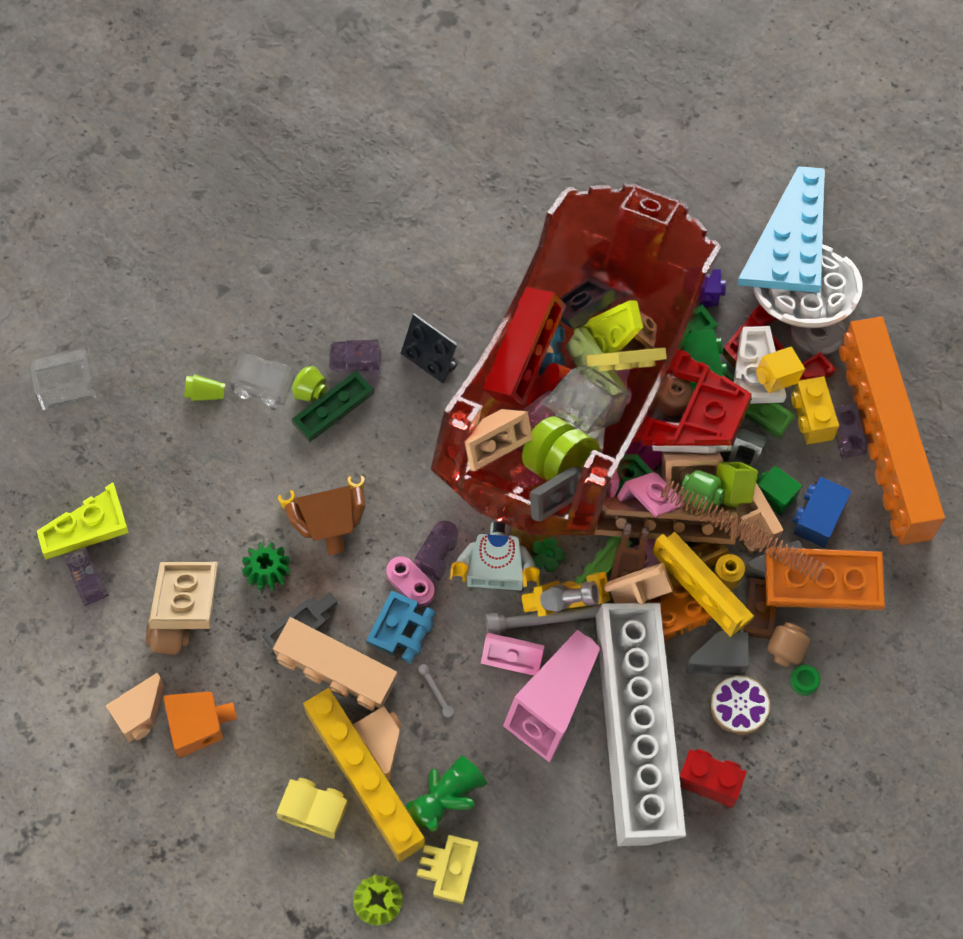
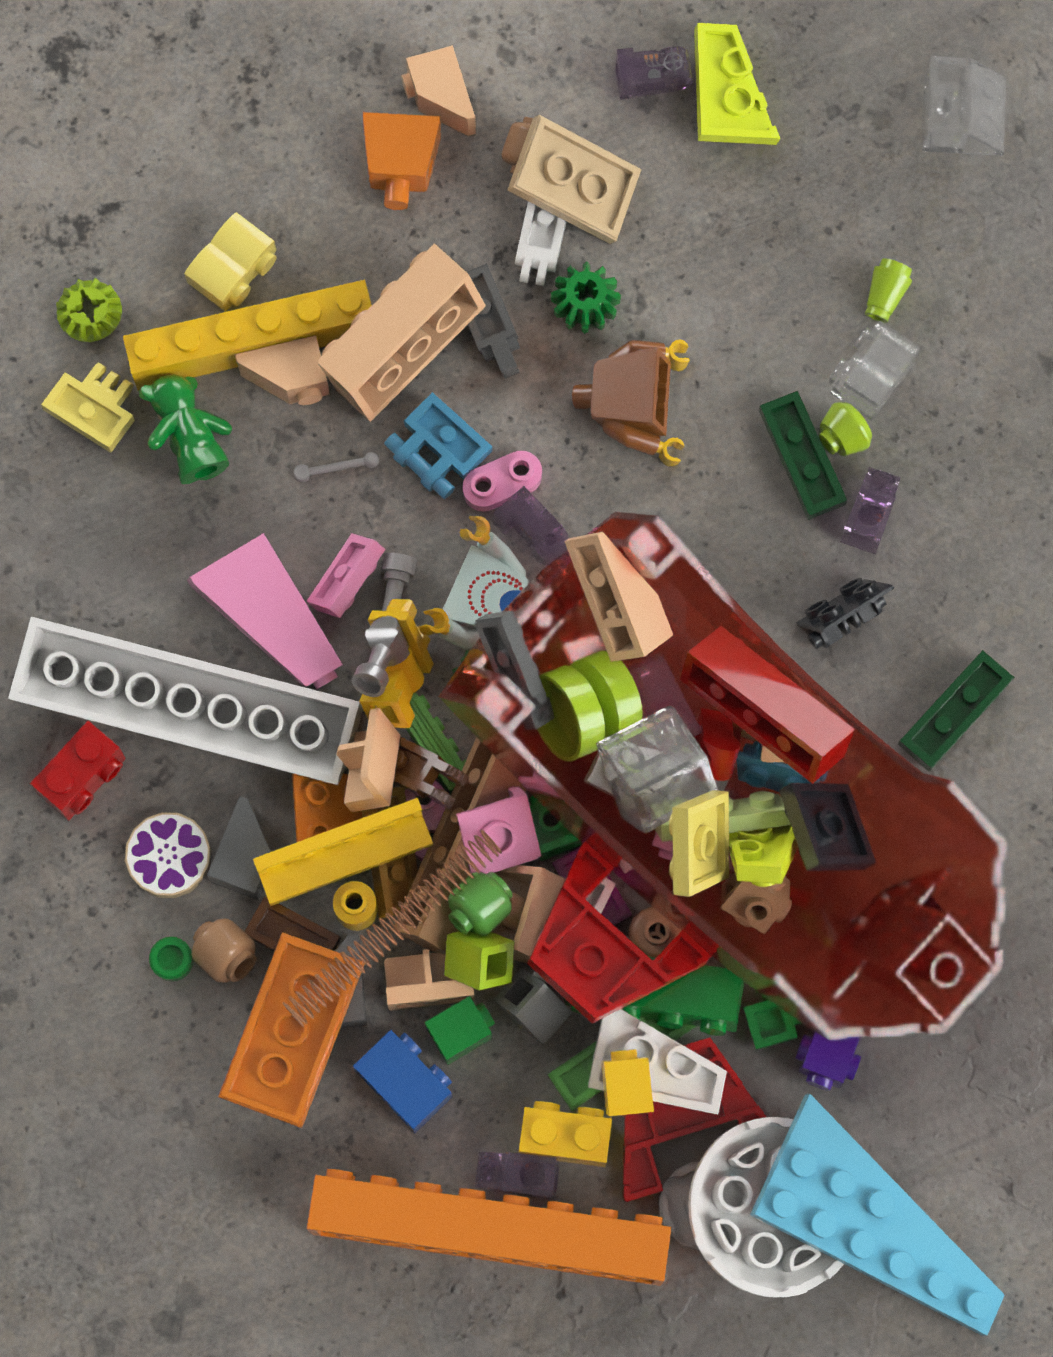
camera: 110 degrees right, 10 degrees up
none -> white hinge [515,201,566,286]
none -> dark green plate [898,650,1015,772]

